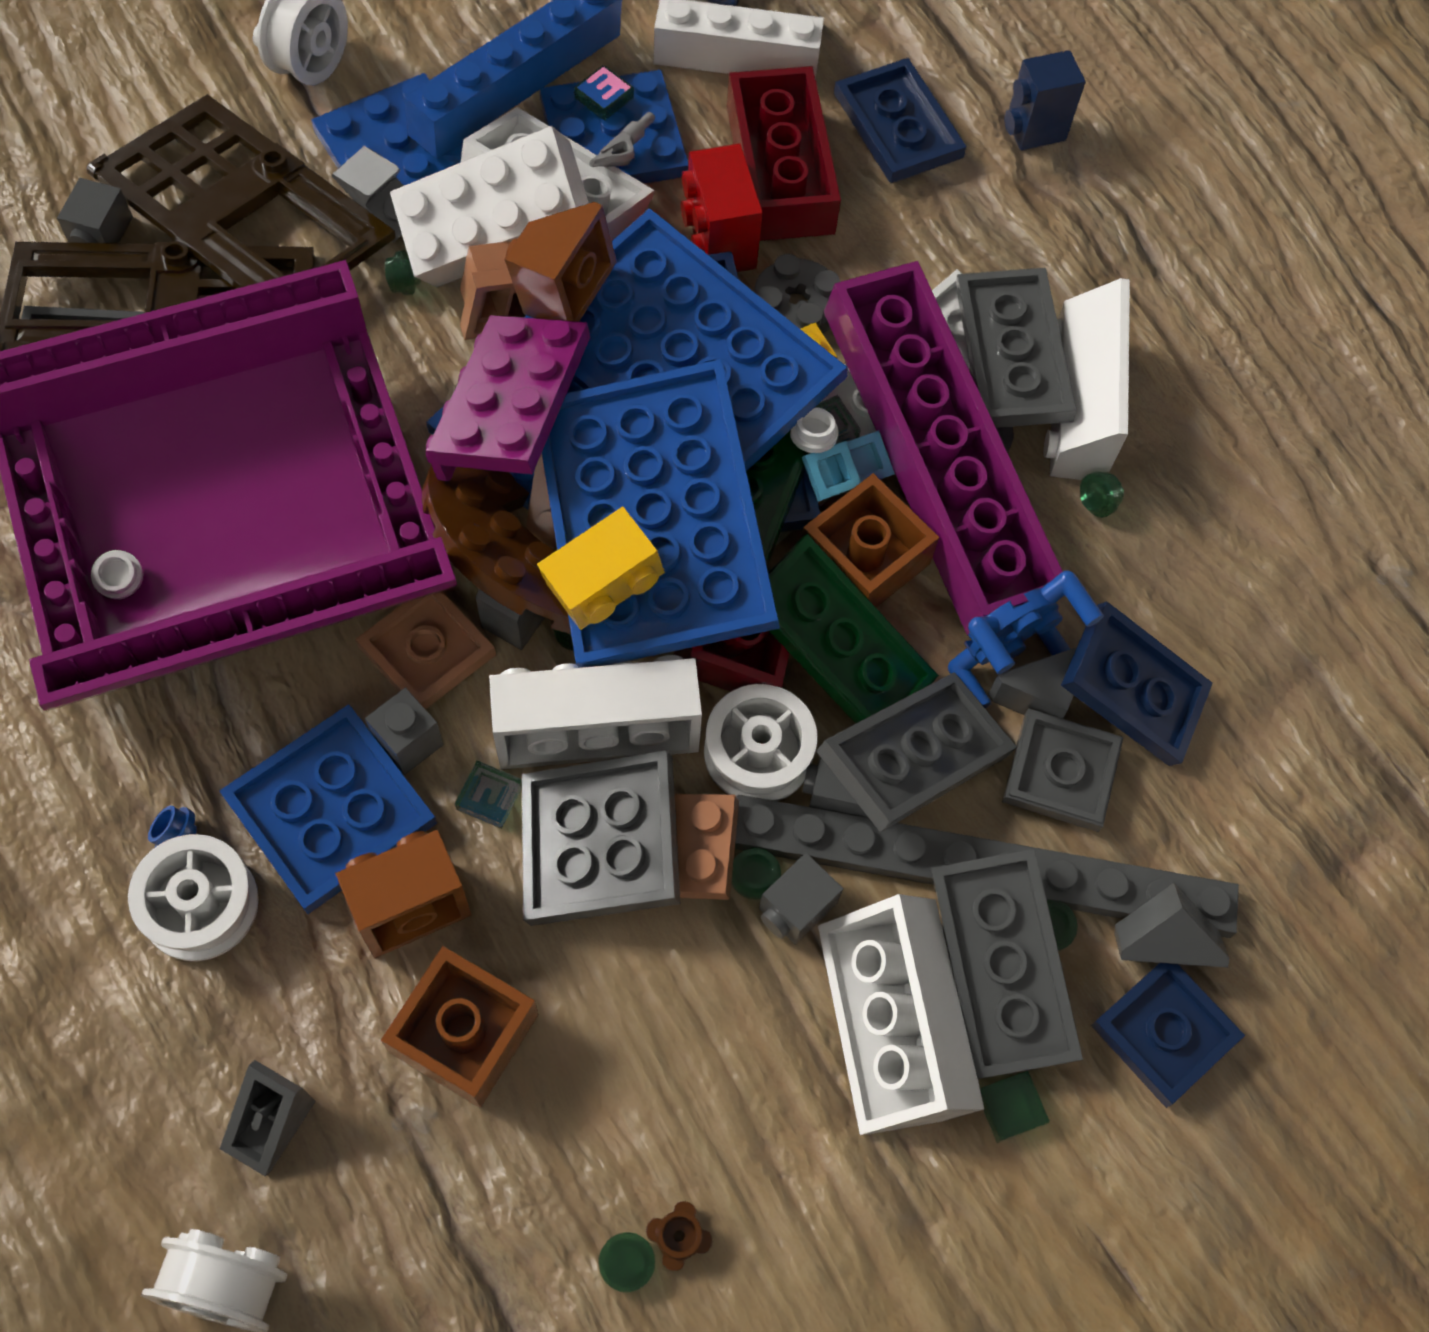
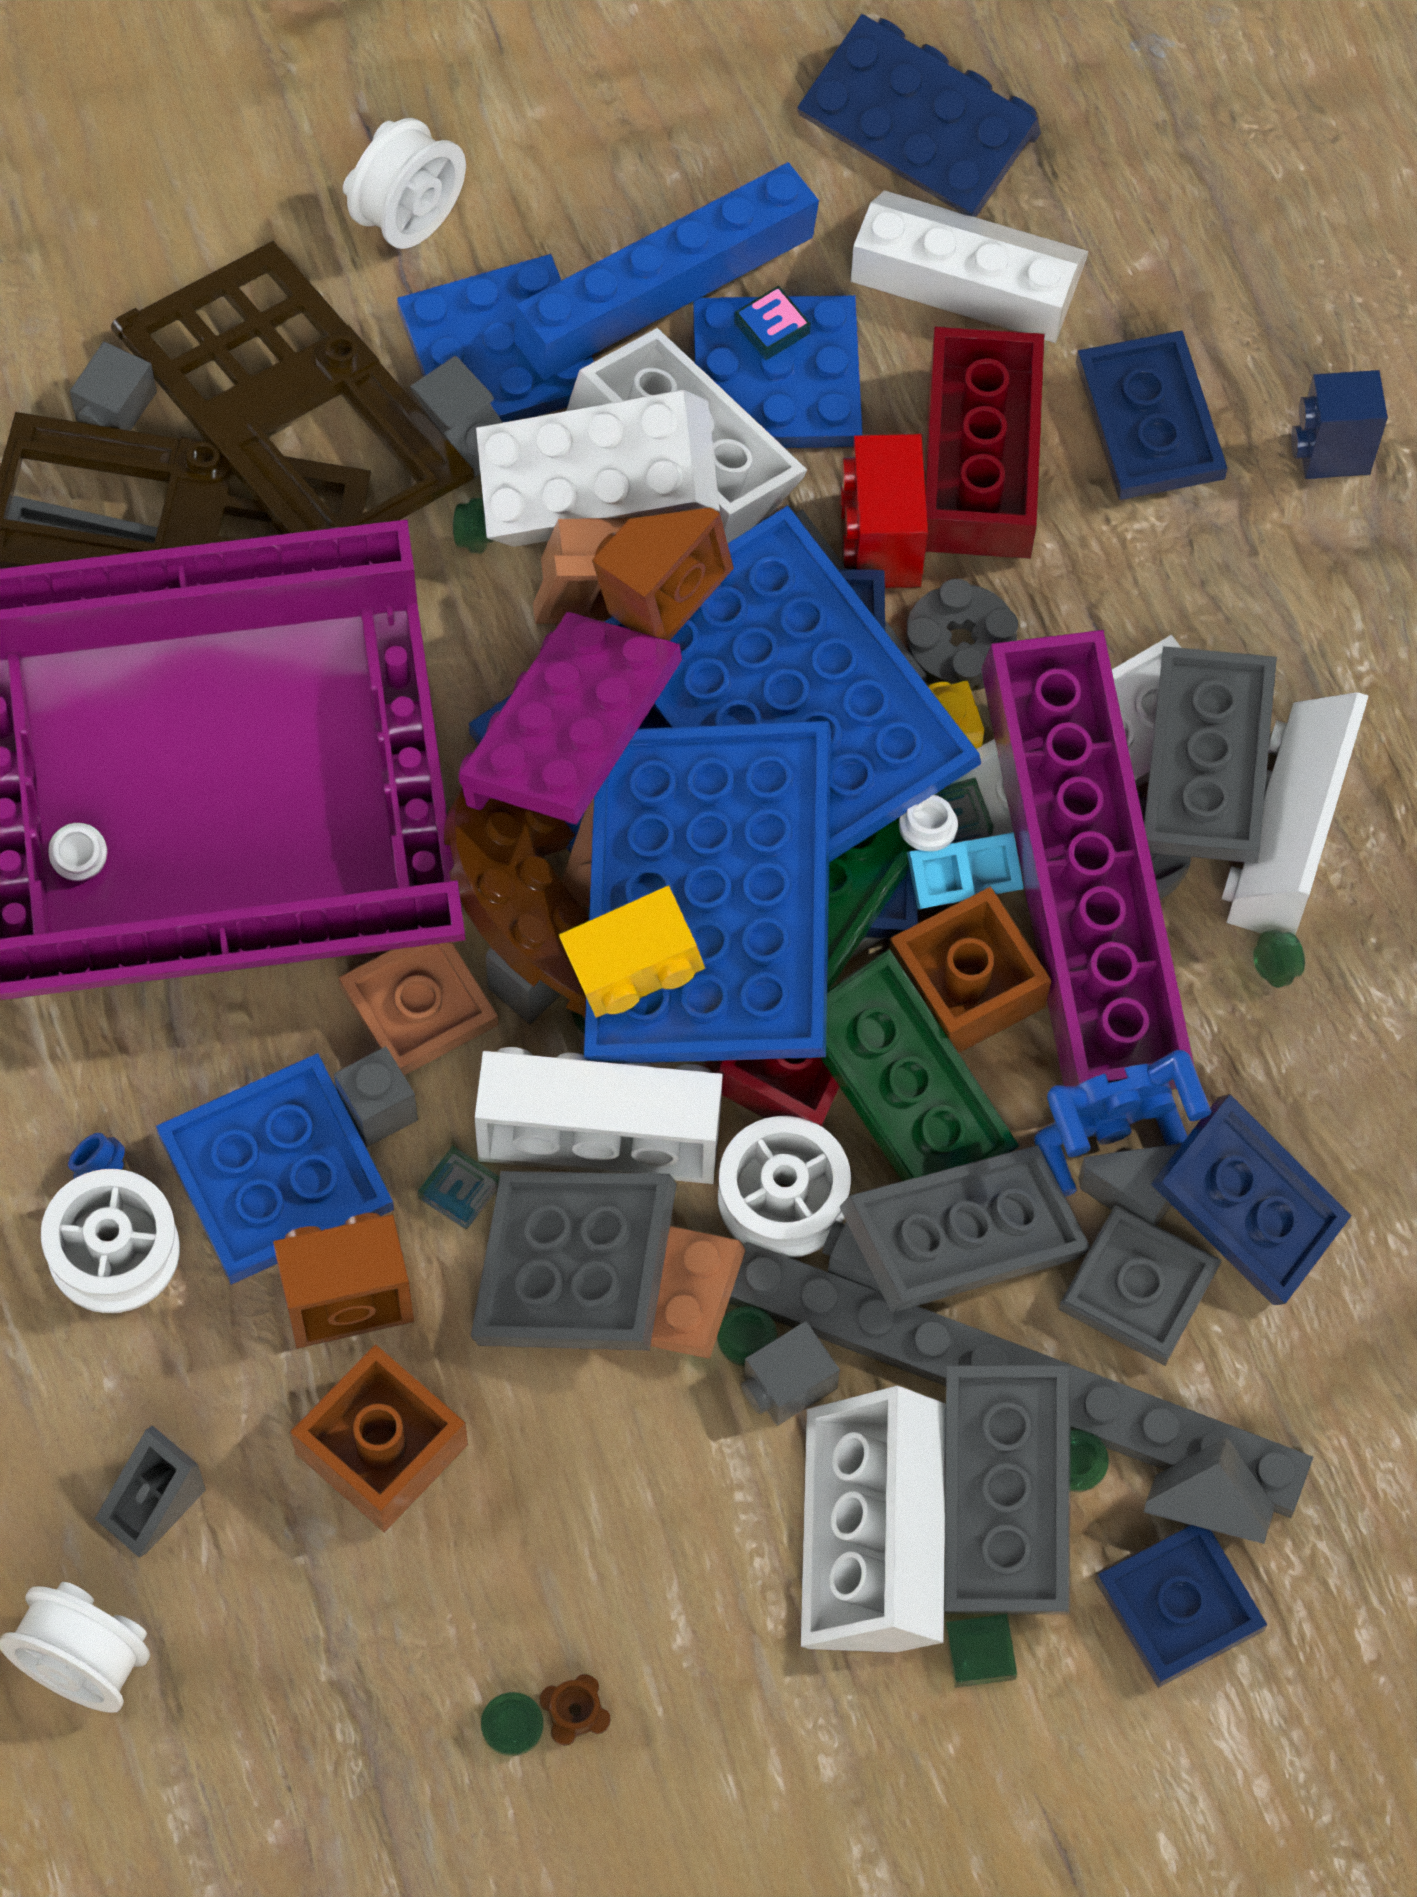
camera: 15 degrees right, 0 degrees up
light grey hand [590,112,655,167] -> none

